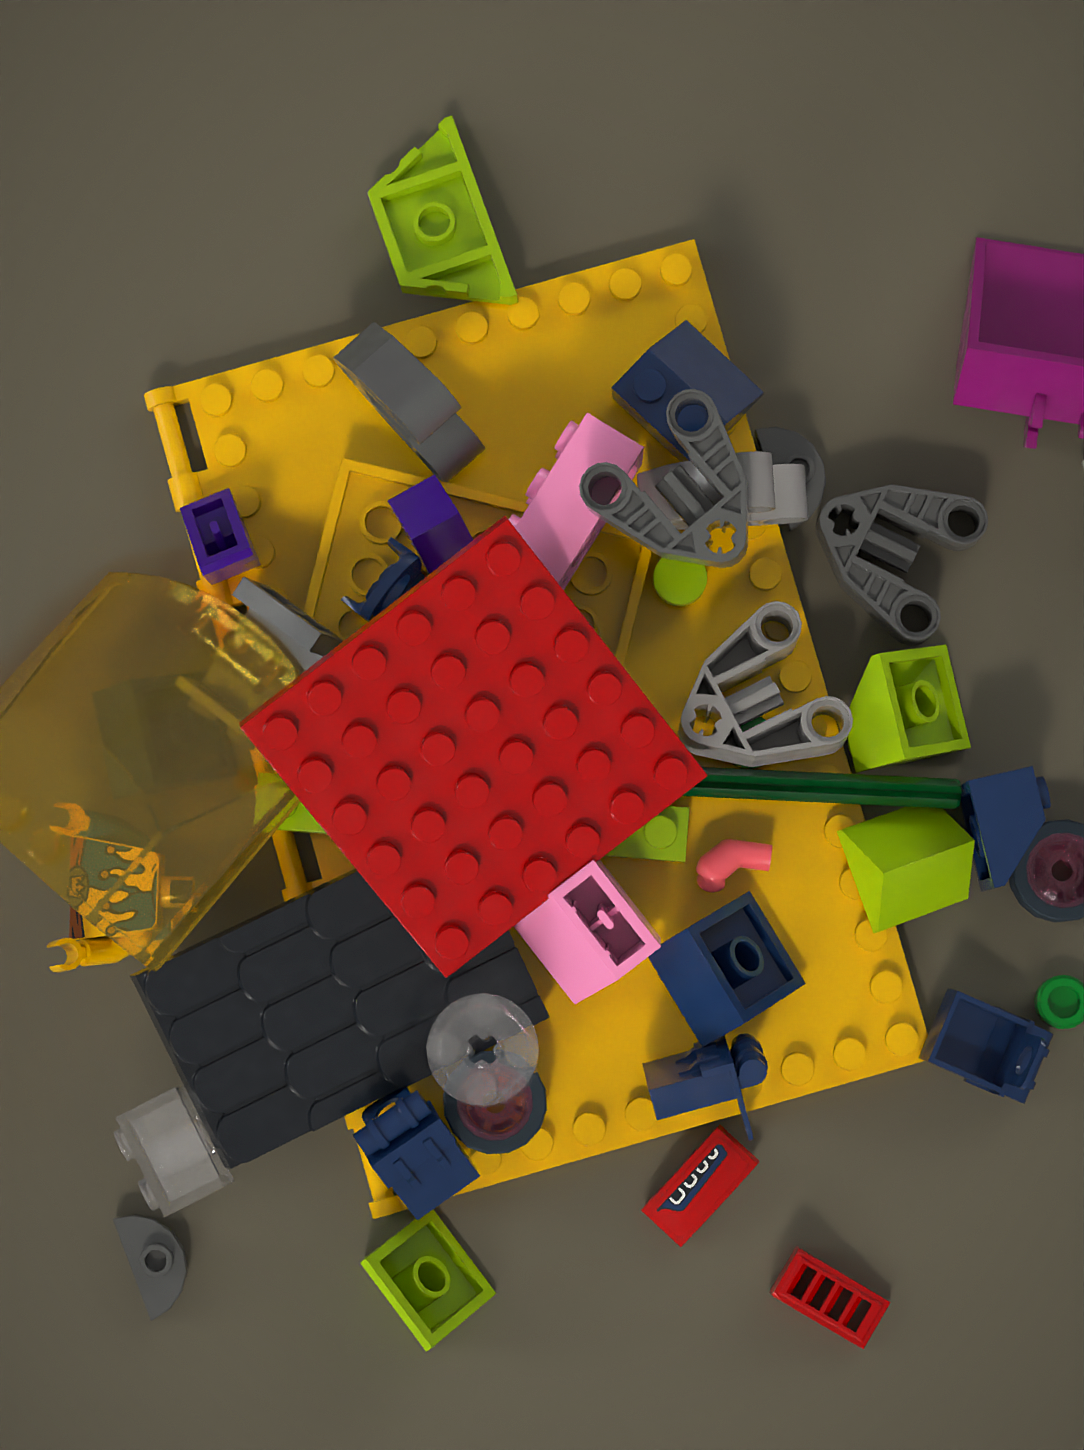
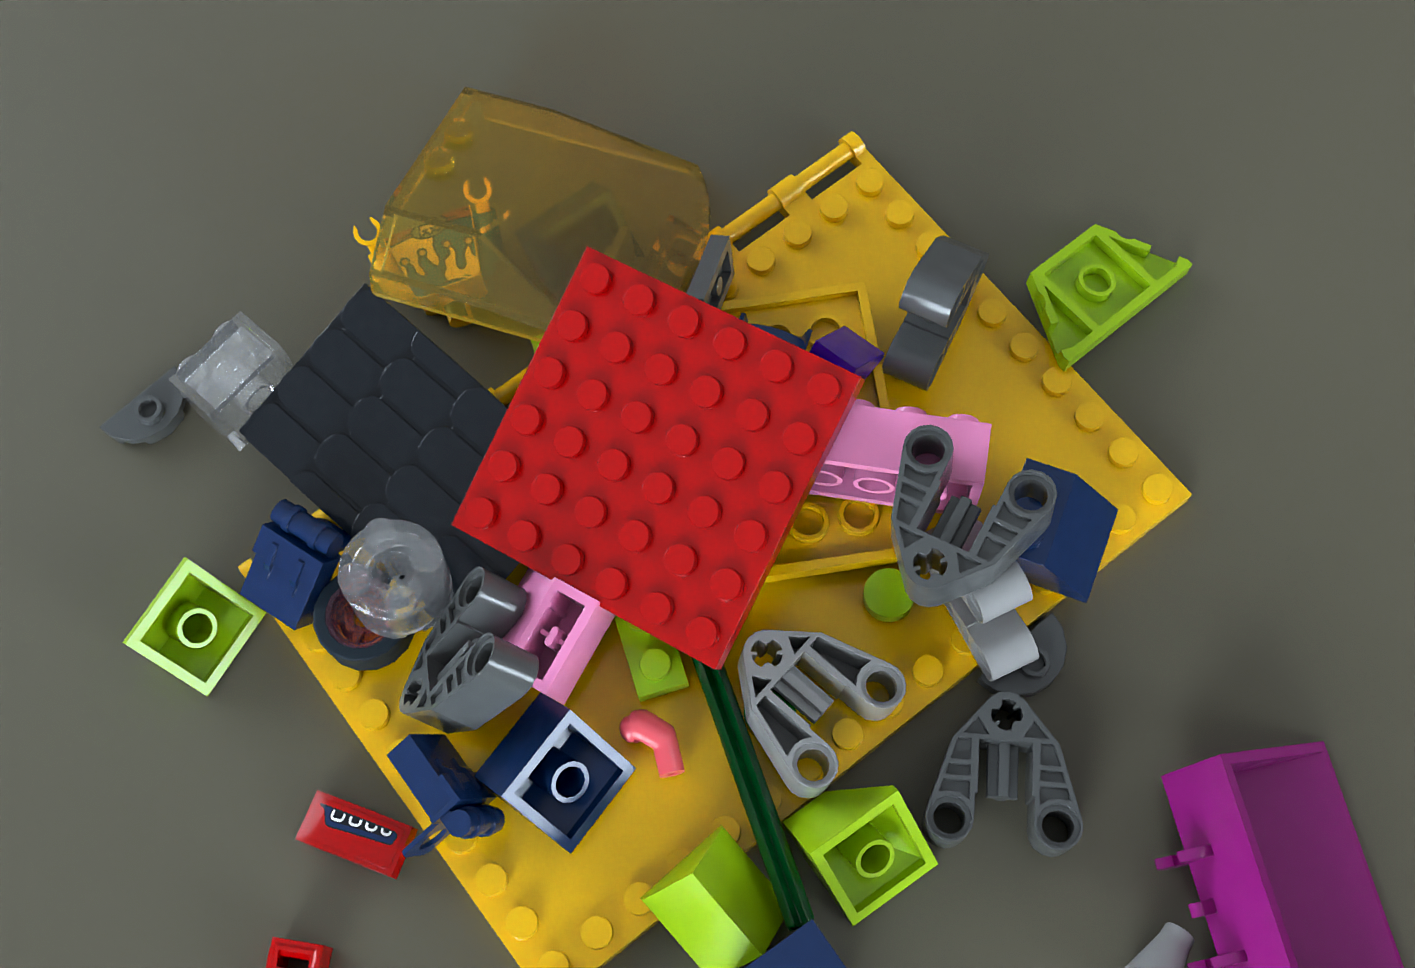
camera: 70 degrees right, 15 degrees down
dark purple slope [180,488,261,585] -> none
none -> dark grey connector [399,567,539,734]

